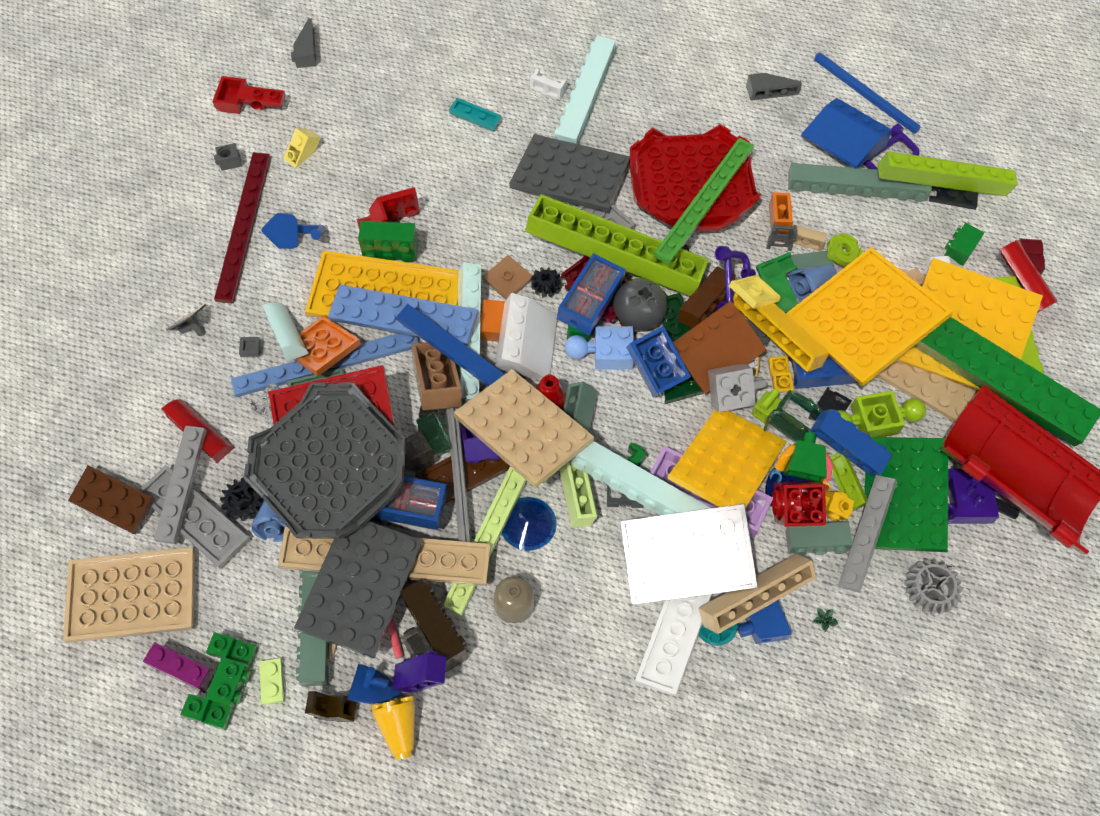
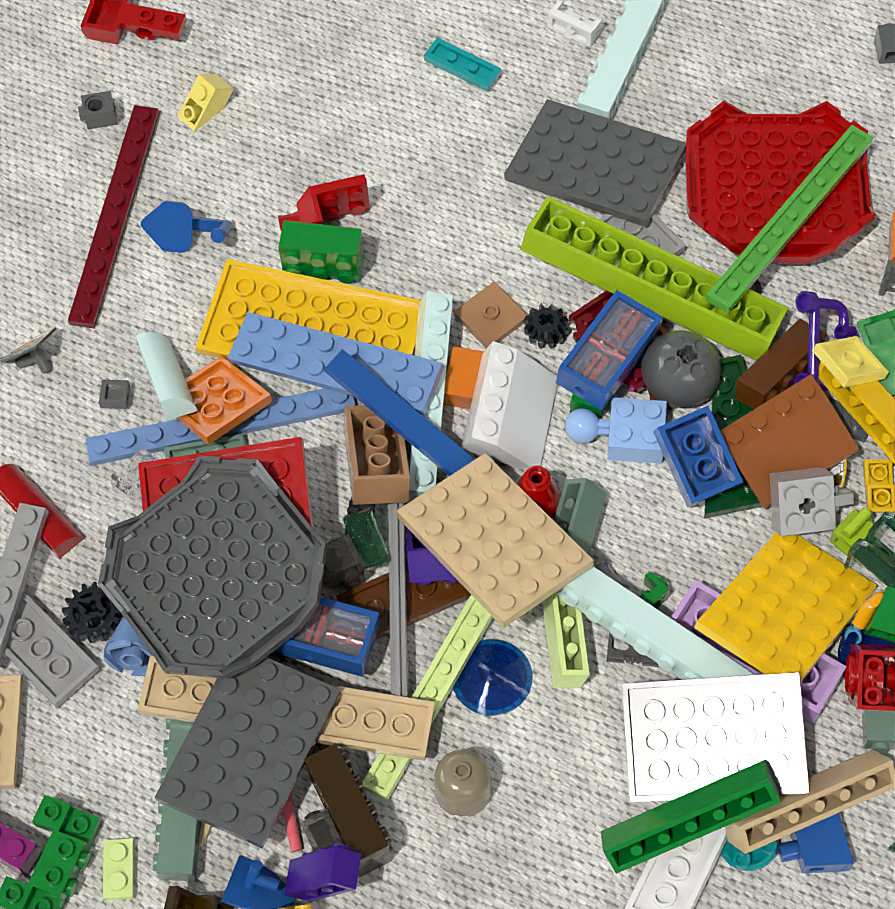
camera: 10 degrees right, 0 degrees up
none -> green brick [601,760,781,874]

